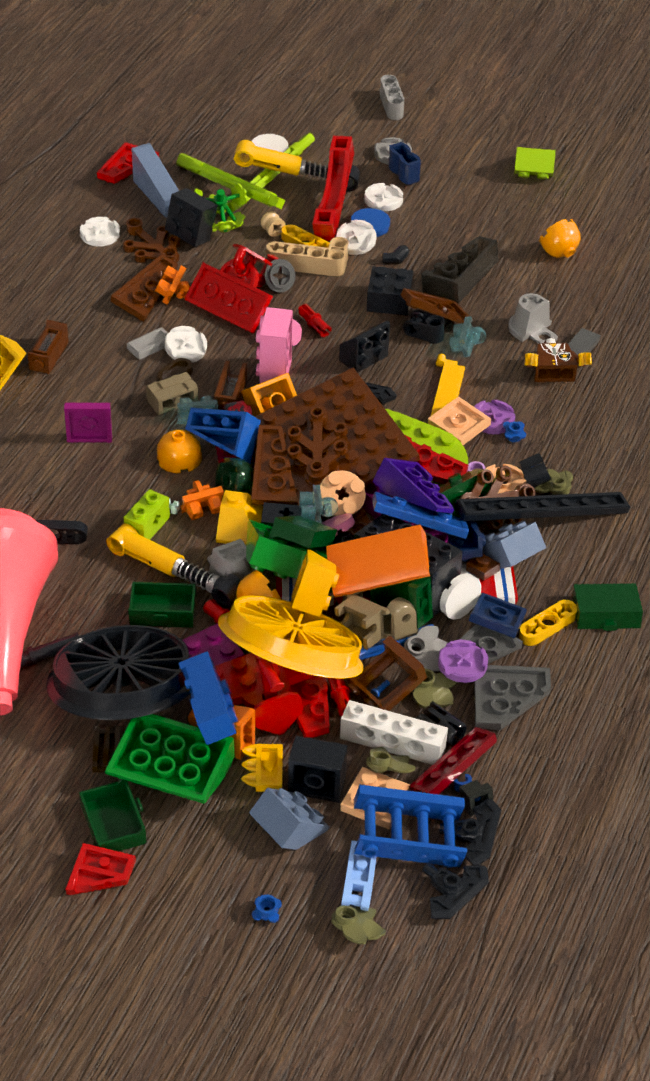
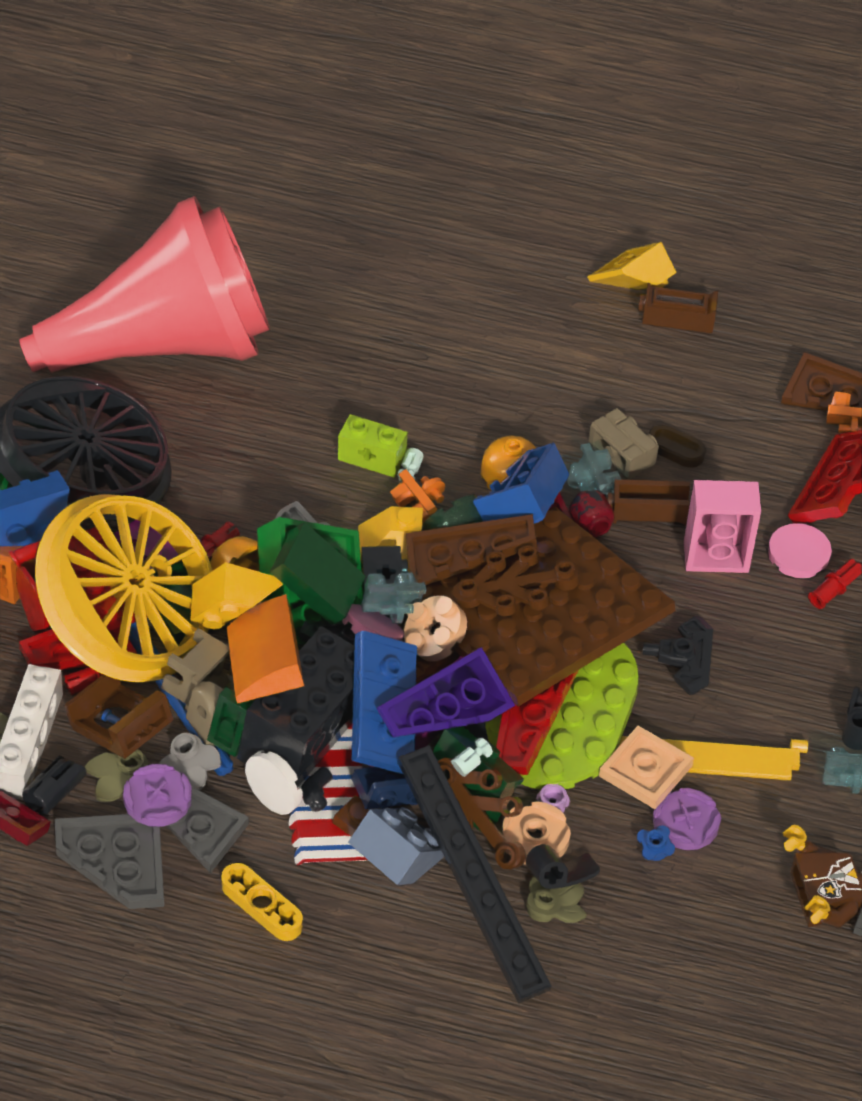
camera: 80 degrees right, 5 degrees up
black pin [20,632,79,668] -> none
black beam [35,519,88,544] -> none
magenta plate [64,403,113,443] -> none
piece [106,523,241,608] -> none
light grey tile [127,327,168,360] -> none
dark green container [128,582,196,628] -> none
white tile [164,326,207,363] -> none
light orange slope [241,373,297,417] -> none
black slope [339,321,390,373] -> none
dark blue tile [468,593,527,638] -> none
dark green container [572,583,643,631] -> none
none -> light aqua piece [451,738,493,777]

